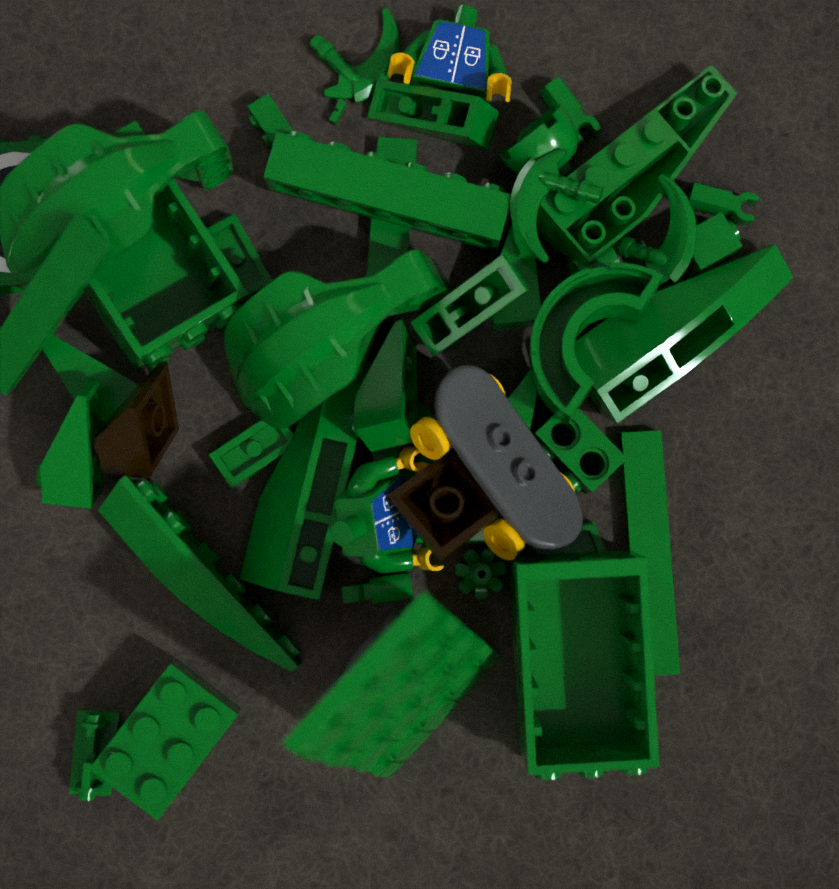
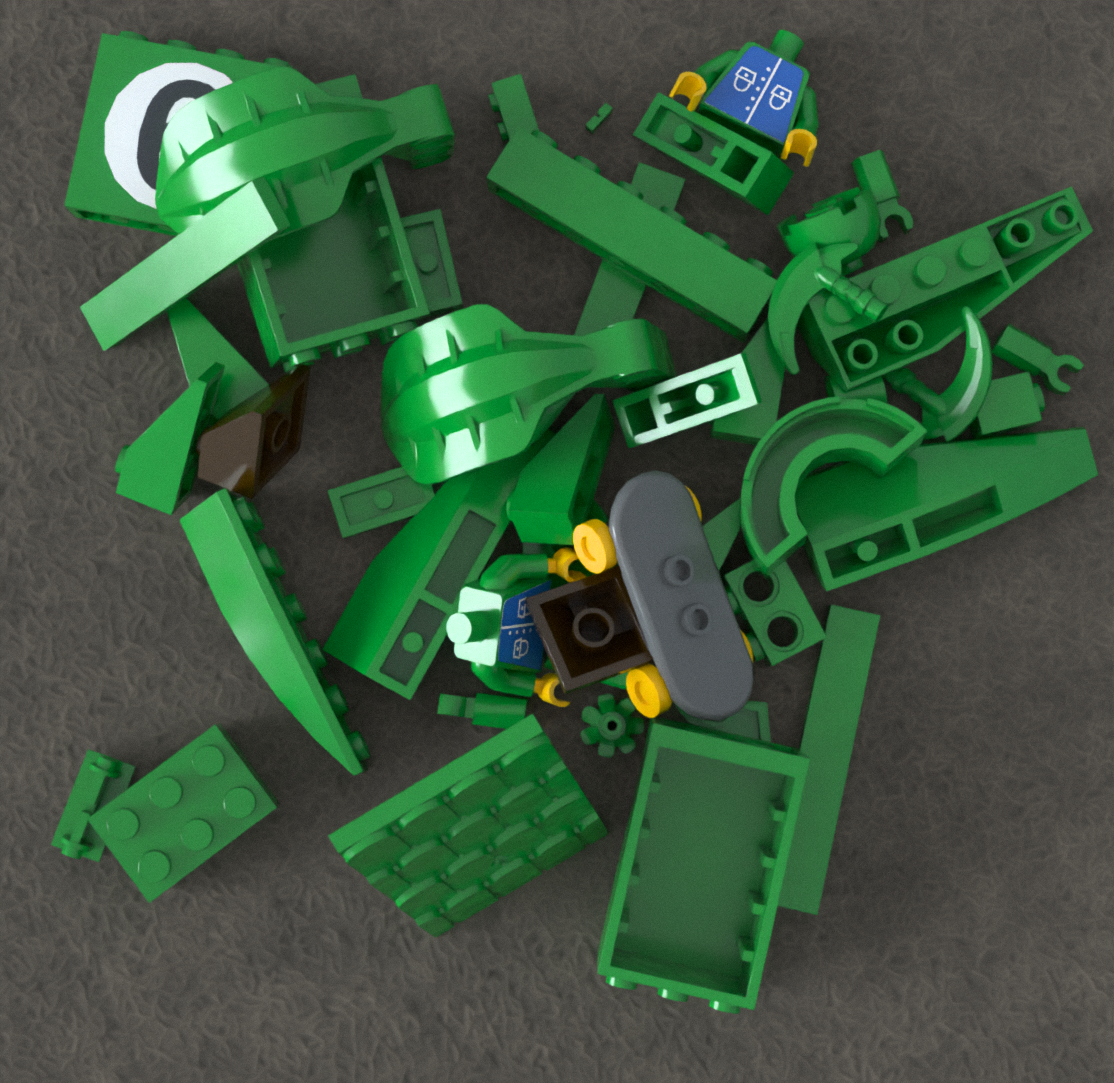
camera: 25 degrees right, 0 degrees up
green piece [309,8,399,104] -> none

